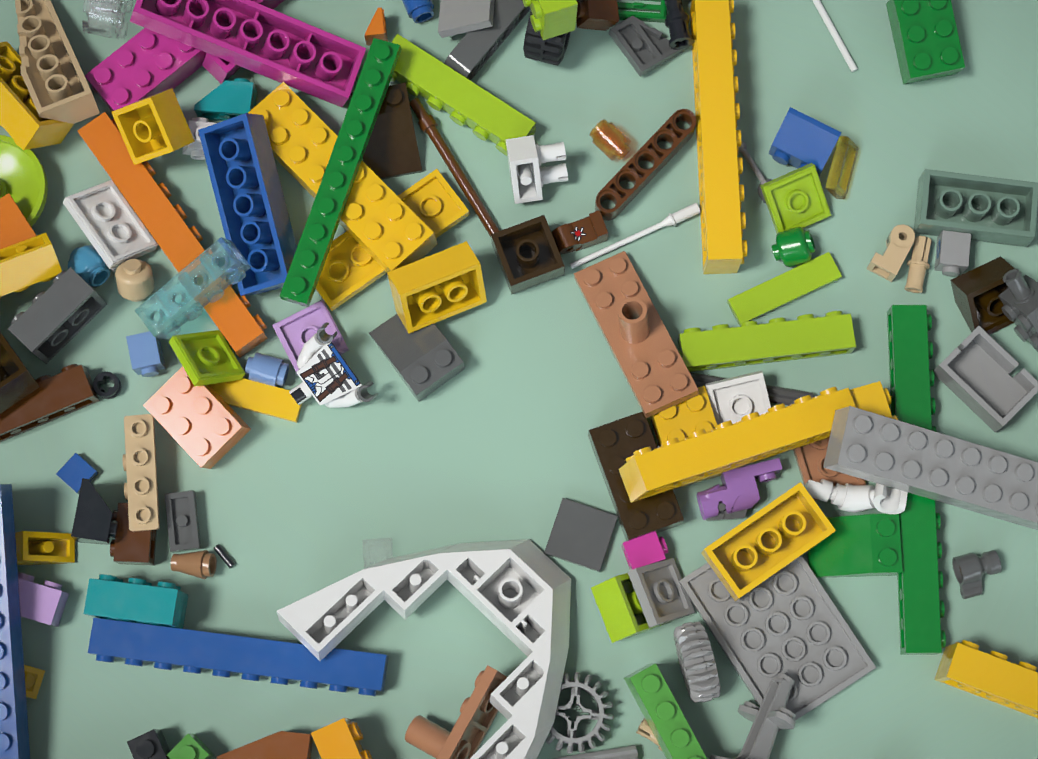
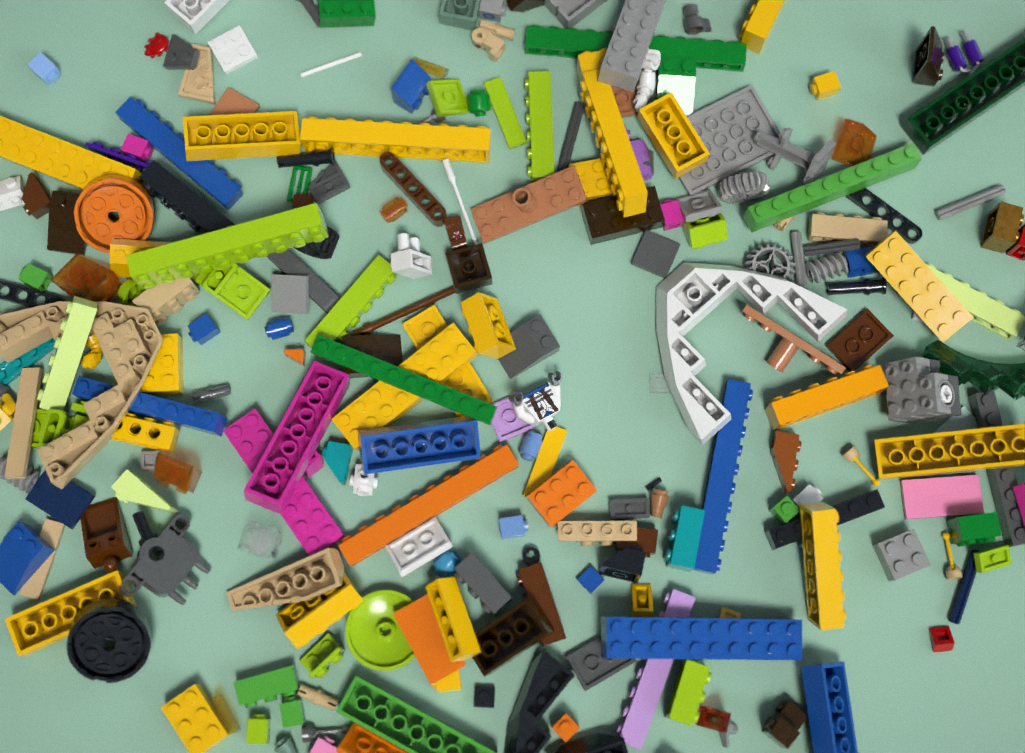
camera: 90 degrees left, 0 degrees up
yellow brick [111,88,195,165] -> none
tan head [115,259,155,302] -> none
clear light blue brick [135,237,251,339] -> none
lime tile [169,330,246,387] -> none
white plate [706,370,771,425] -> none

